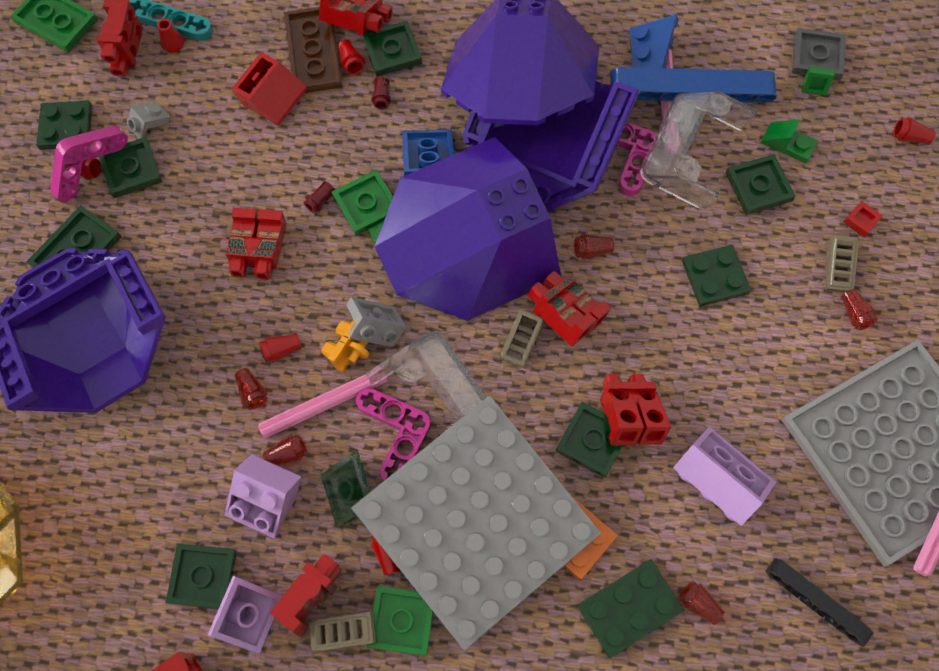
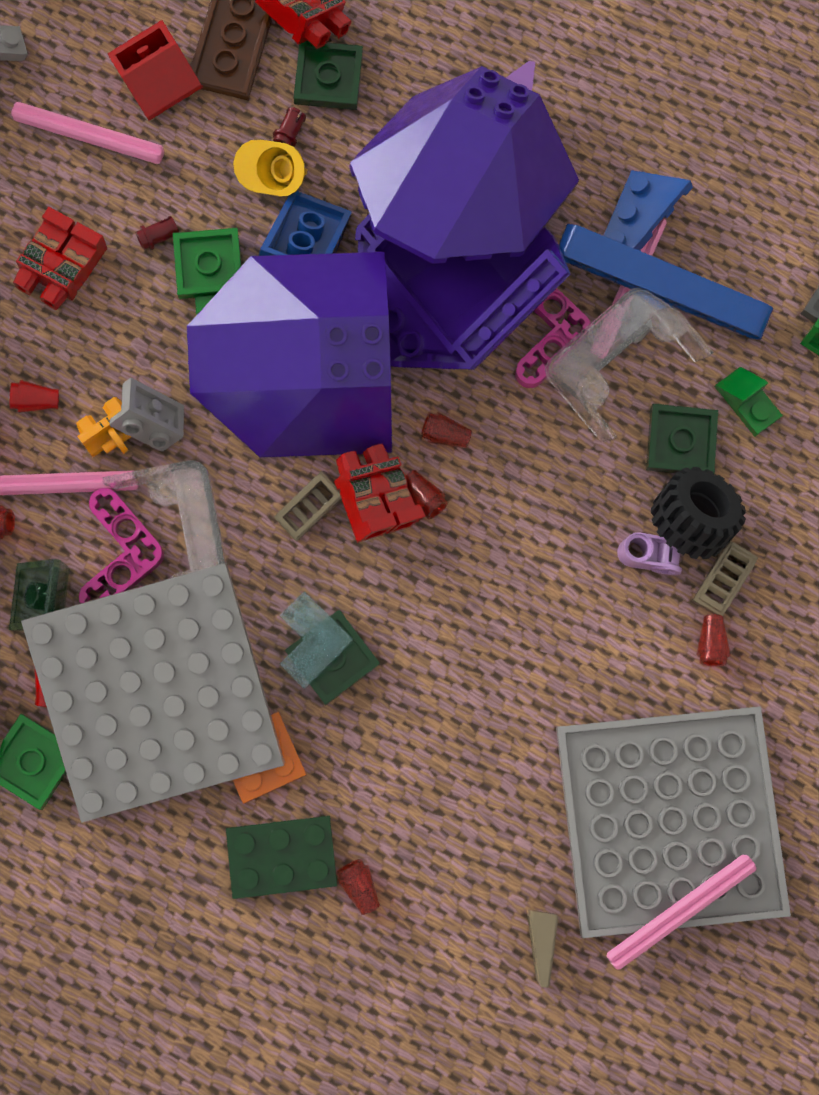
camera: 15 degrees right, 10 degrees up
red cone [338,39,365,75] -> none
red hips [600,374,671,445] -> none
lavender slope [673,426,776,526] -> none
dark green plate [682,244,752,307] -> none
black beam [765,558,874,647] -> none
red plate [843,200,883,238] -> none
none -> bright pink axle [11,102,164,164]
none -> yellow piece [233,140,308,196]
none -> clear light blue plate [280,591,353,690]
none -> clear red cone [405,470,448,520]
none -> dark tan slope [527,909,558,988]
none -> lavender piece [617,532,682,575]
none -> black tyre [651,467,746,559]

